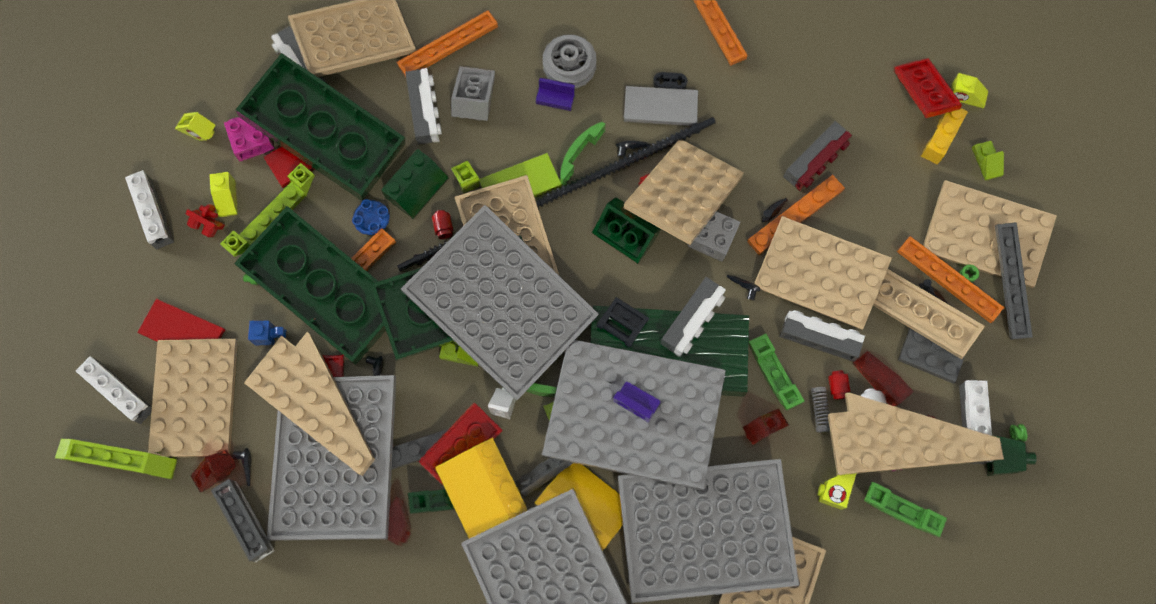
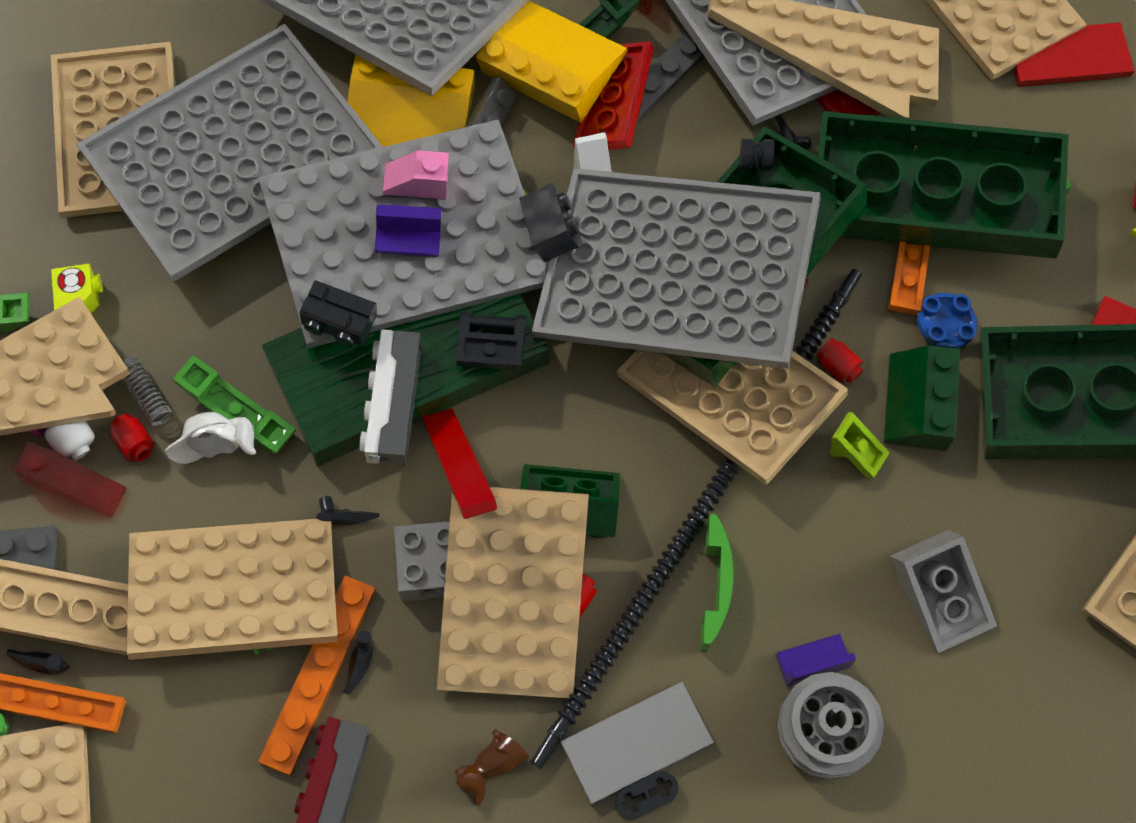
camera: 145 degrees right, 5 degrees down
lime slope [220,163,315,257] -> none
blue brick [248,321,287,345] -> none
orange plate [397,10,498,77] -> none
piece [405,68,442,145] -> none
lime tile [479,153,561,197] -> none
black bar [615,141,651,157] -> none
clear red slope [742,408,789,445] -> none
dark grey piece [779,310,865,362] -> none
none -> white hair [165,412,257,464]
none -> black brick [299,280,377,347]
none -> bright pink slope [383,150,449,199]
none -> red tile [422,408,497,519]
none -> reddish brown animal [455,729,529,805]
none -> black brick [519,183,579,262]
none -> black wheel [739,138,774,171]

